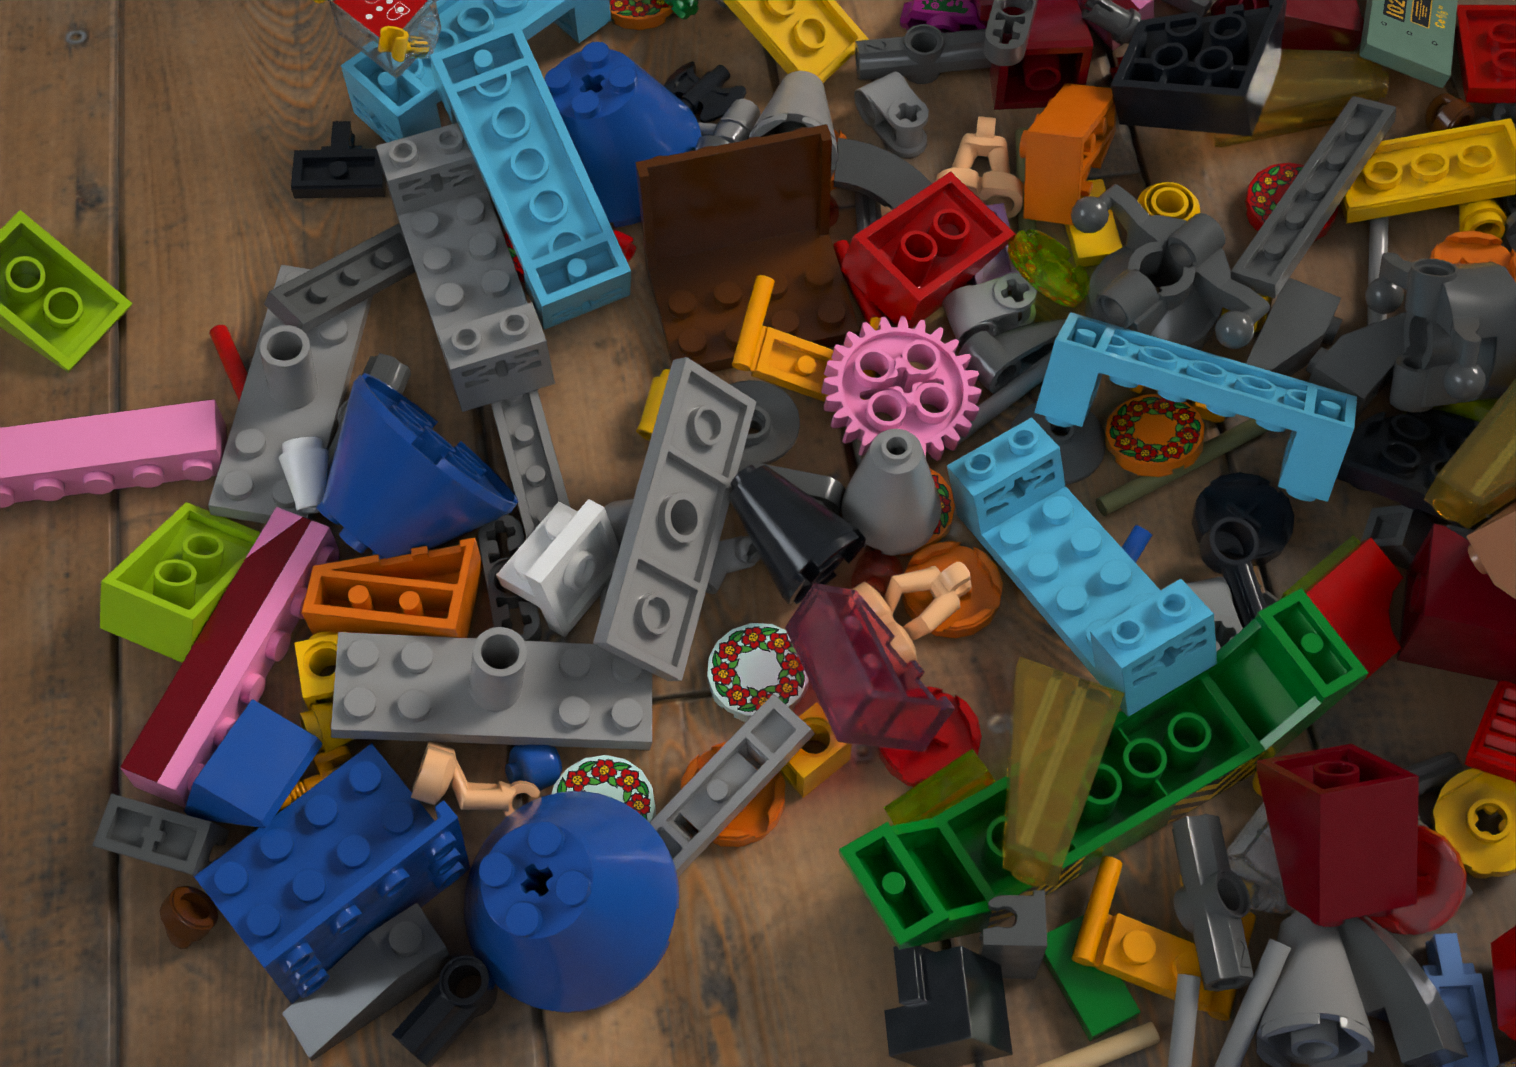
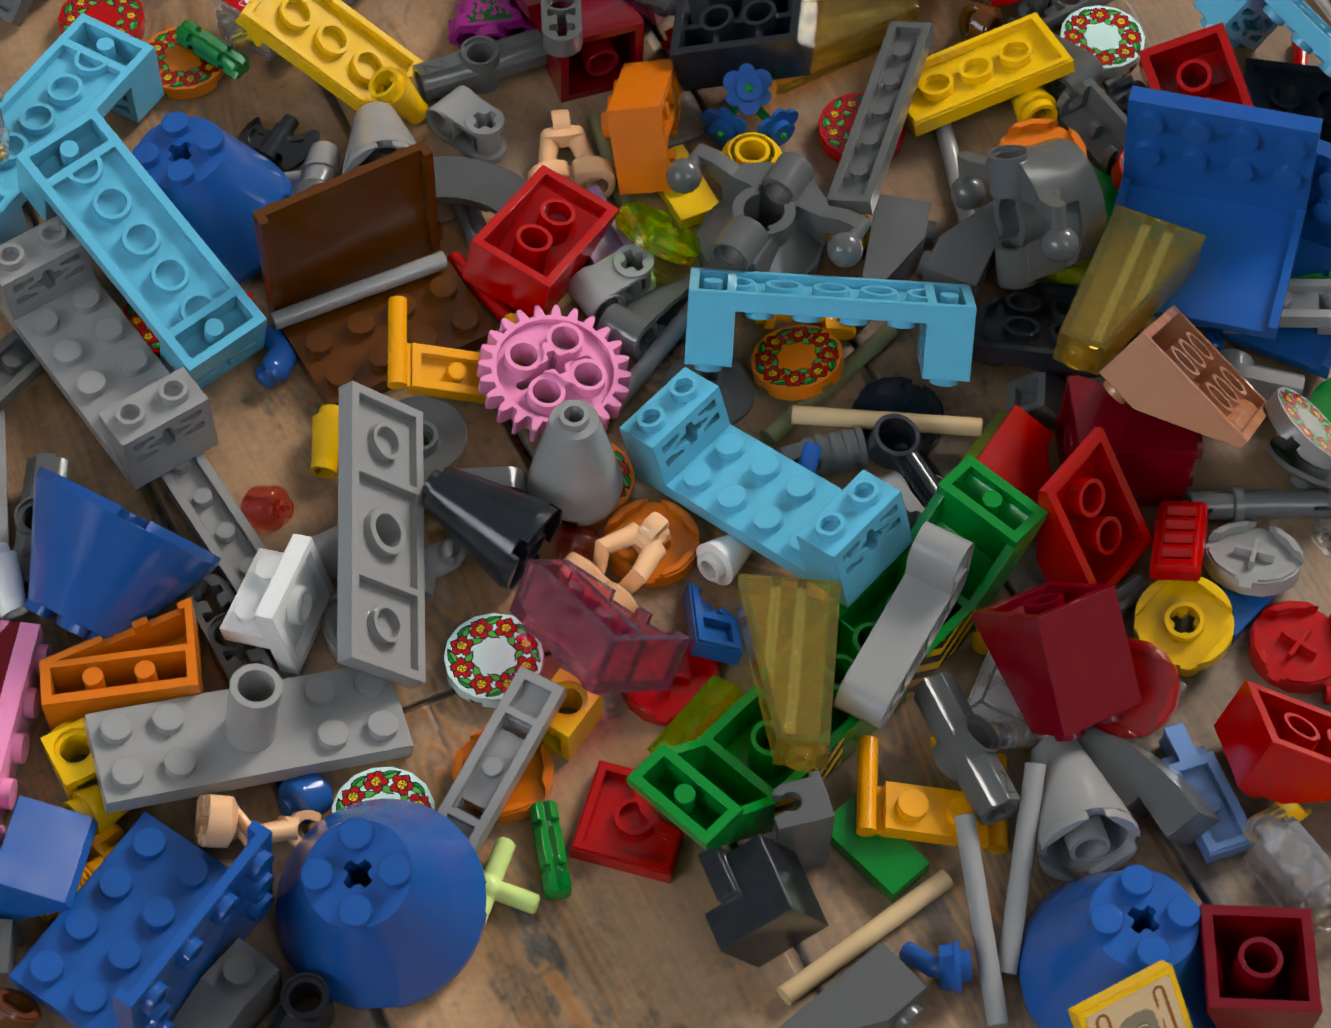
camera: 20 degrees left, 5 degrees down
none -> clear red piece [241,485,294,531]
none -> blue arm [255,325,297,388]
none -> light grey bar [269,251,448,331]
none -> yellow cone [368,66,429,125]
none -> yellowish green piece [484,837,541,925]
none -> green axle [529,800,572,901]
none -> red tile [570,760,684,884]
none -> blue tile [683,583,743,665]
none -> white cone [696,534,753,585]
none -> blue plant [701,63,798,147]
none -> dark grey hinge [779,426,868,477]
none -> tan bar [791,405,983,437]
none -> light grey beam [834,521,974,729]
none -> red slope [1036,427,1153,585]

